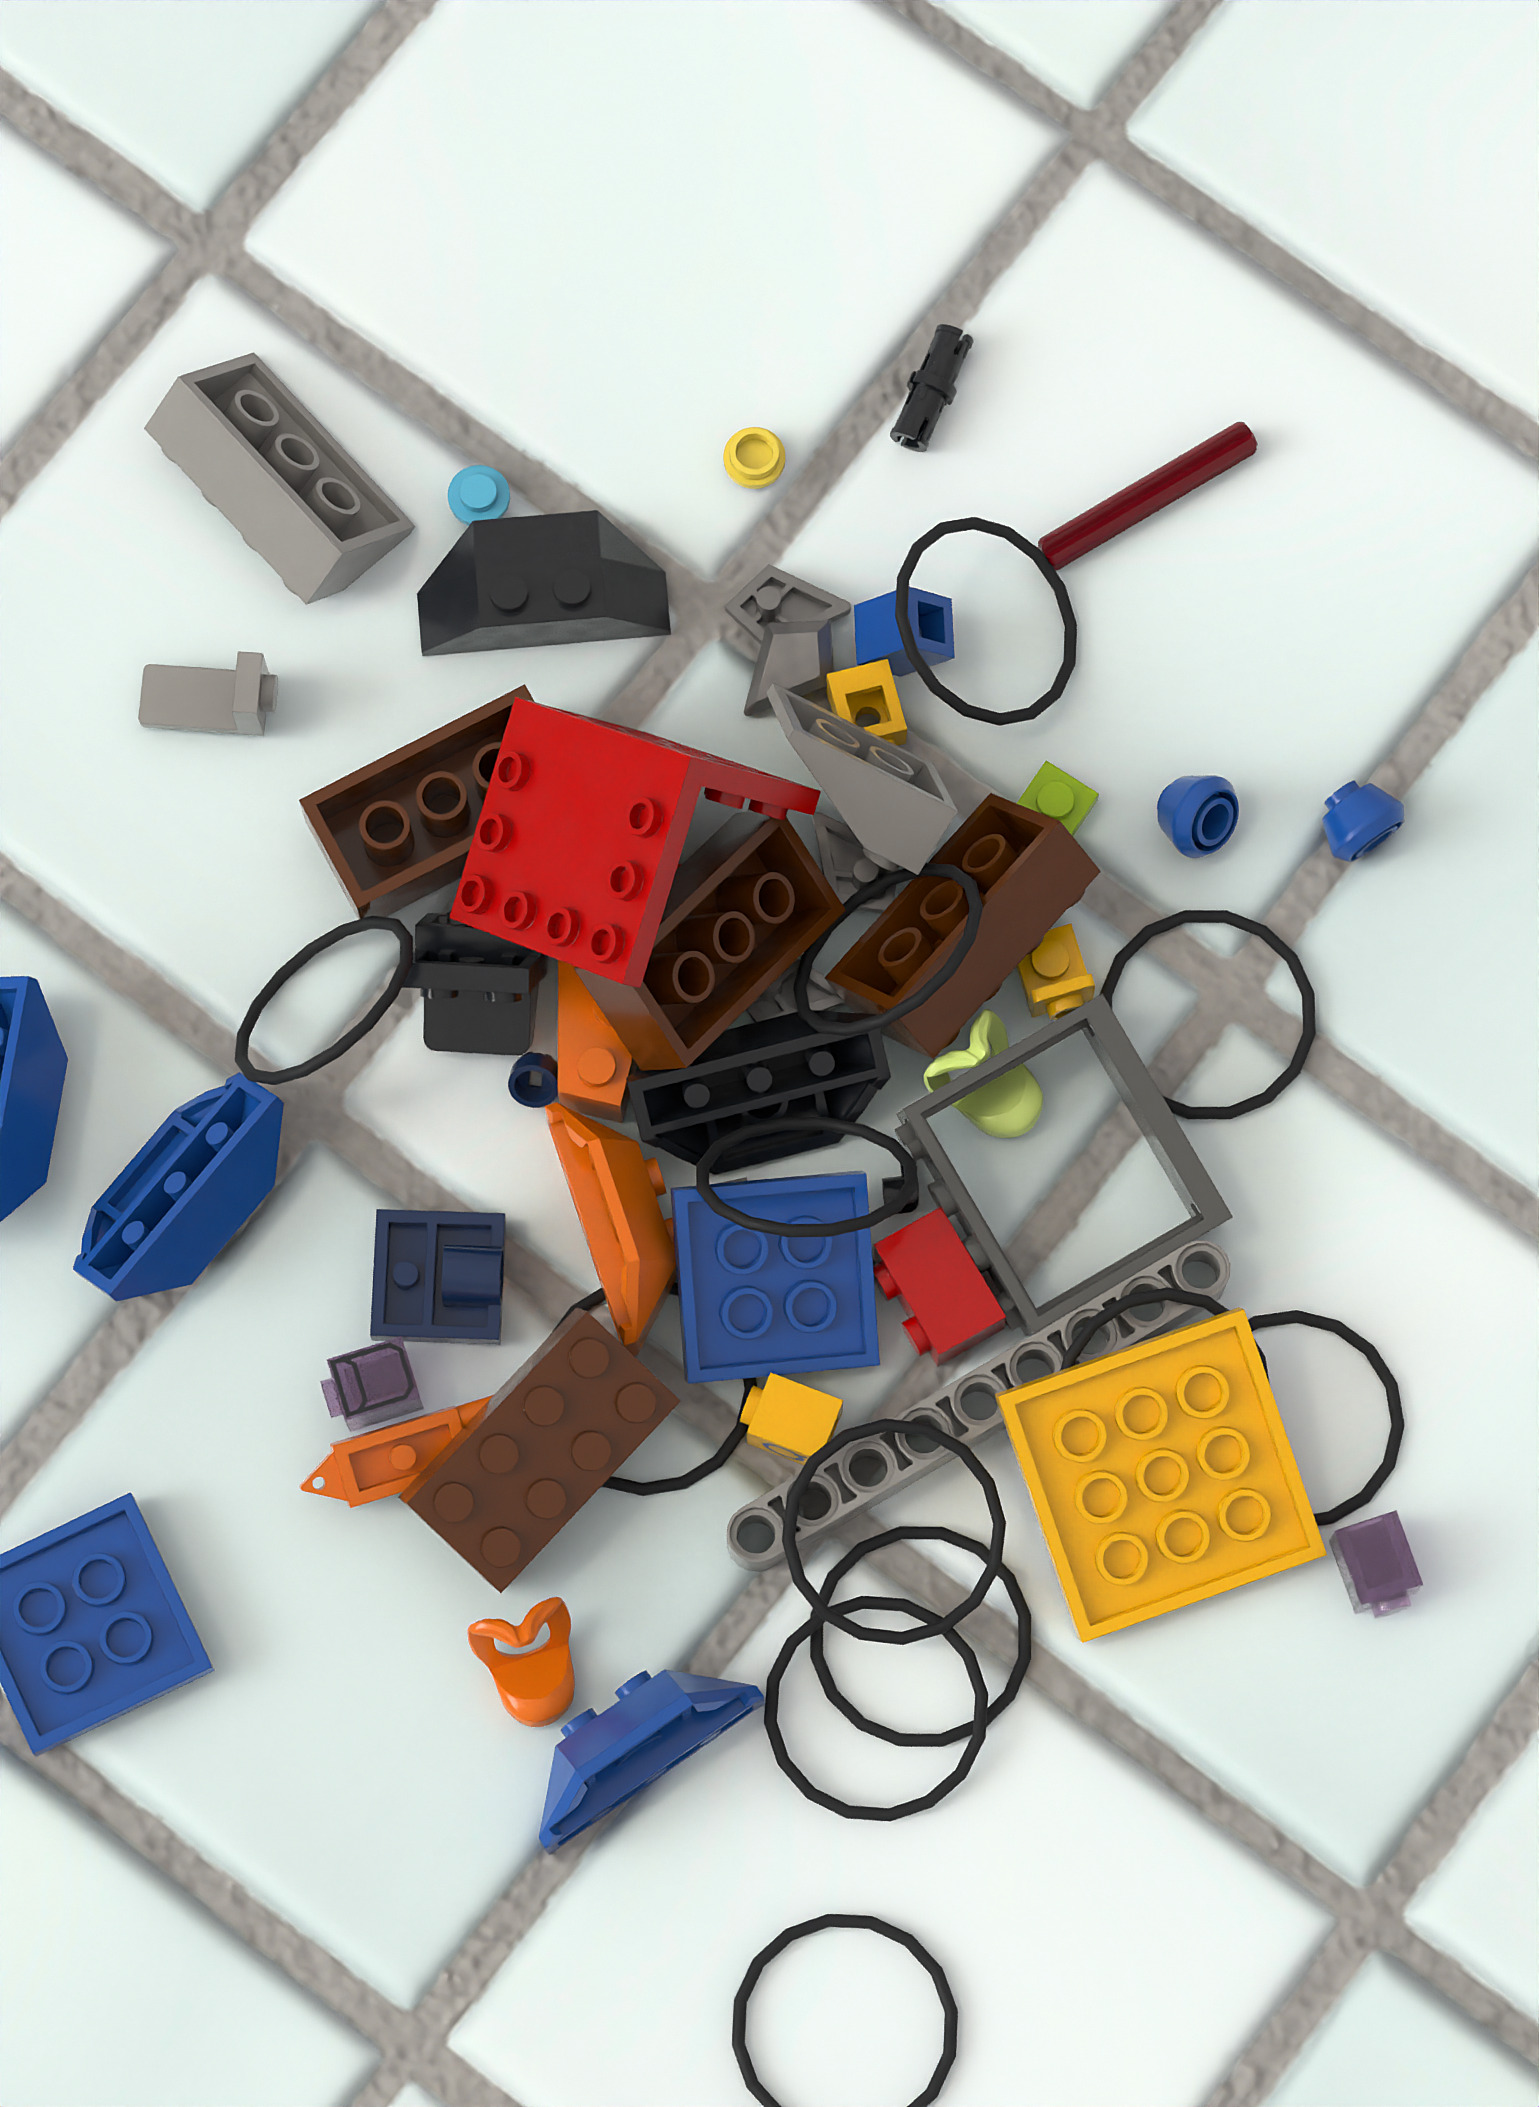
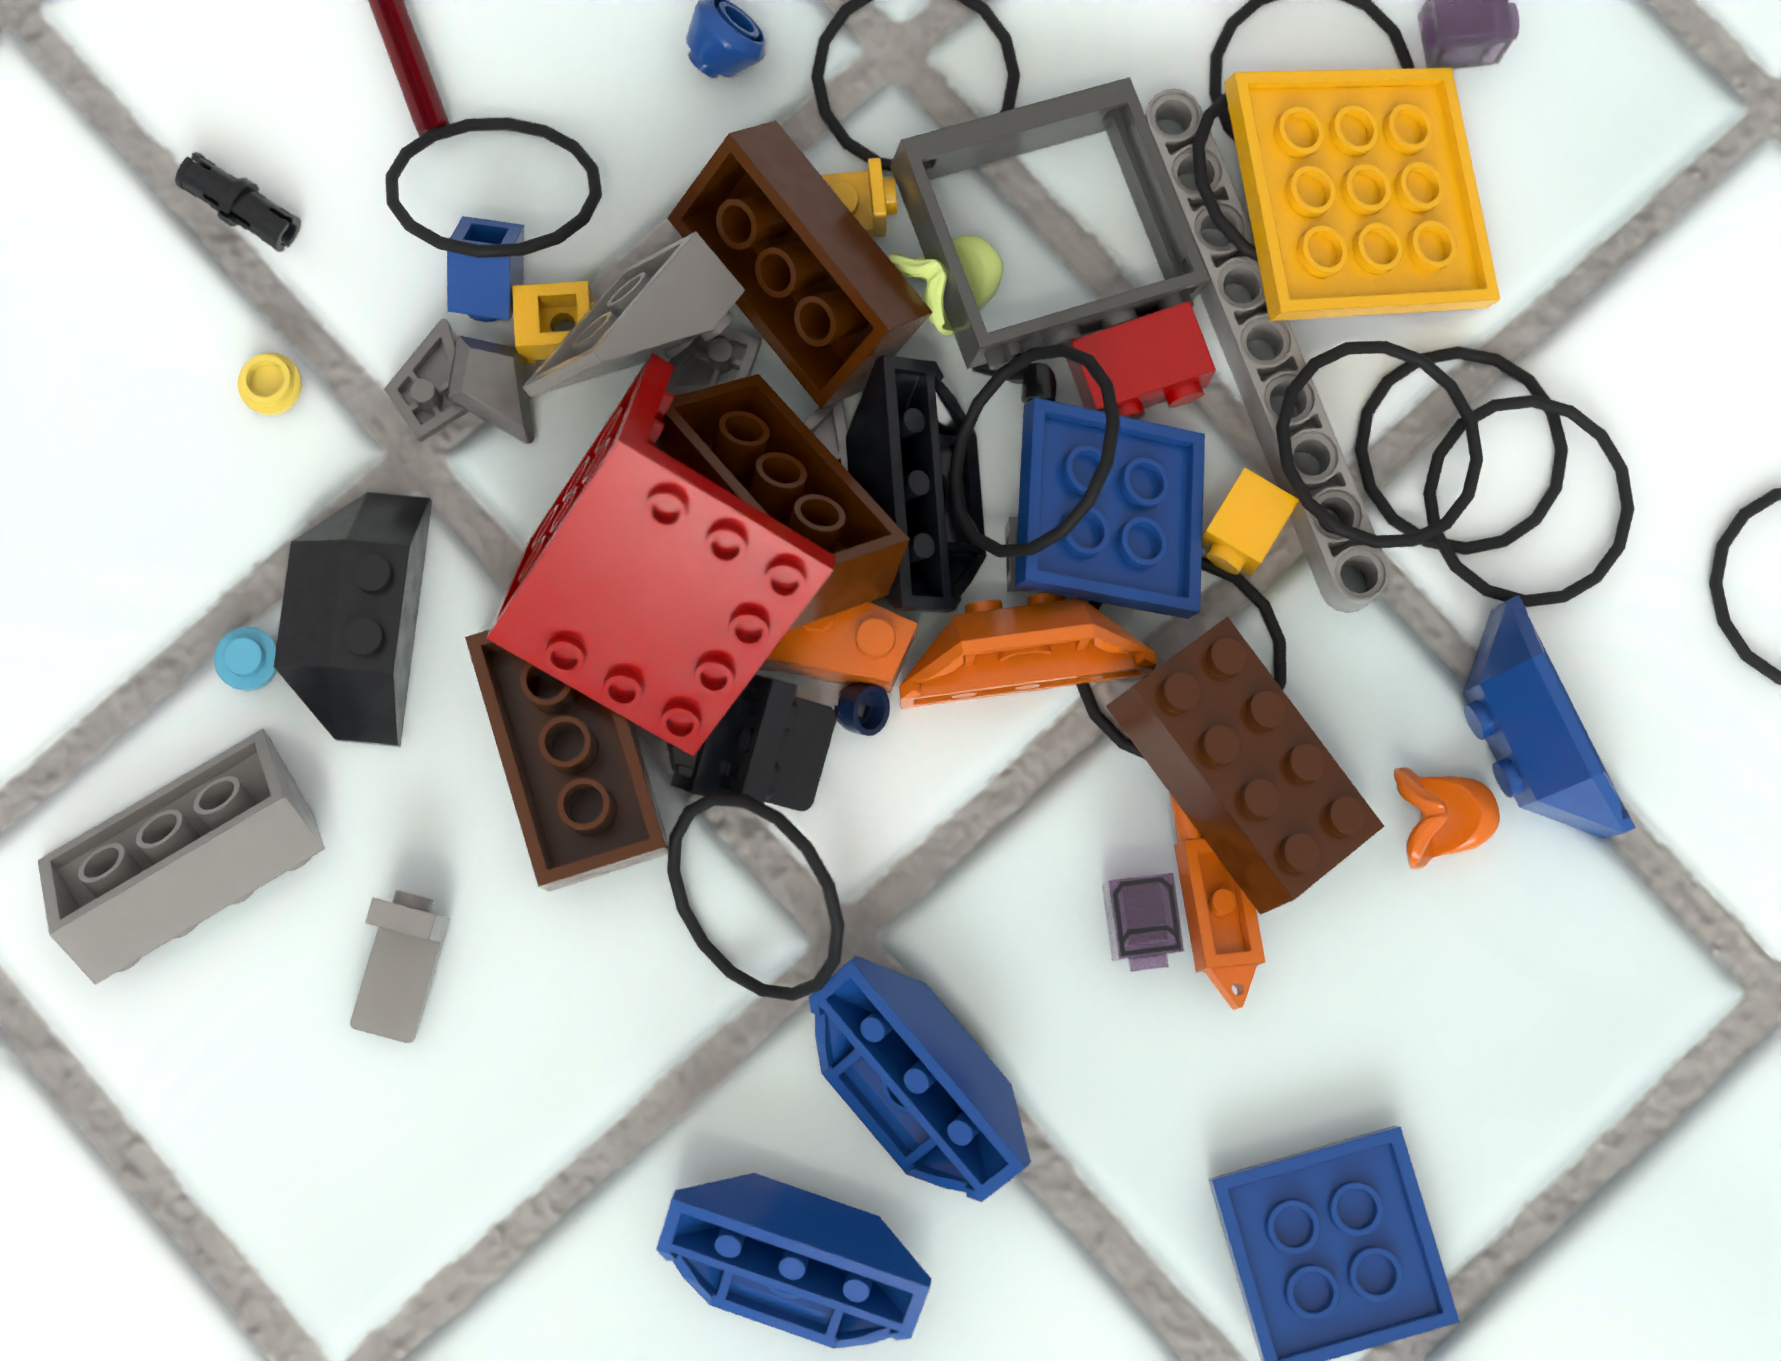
camera: 85 degrees left, 5 degrees up
dark blue plate [370,1209,506,1345] -> none
black piece [793,863,983,1036] -> none
lime plate [1017,760,1099,836] -> none

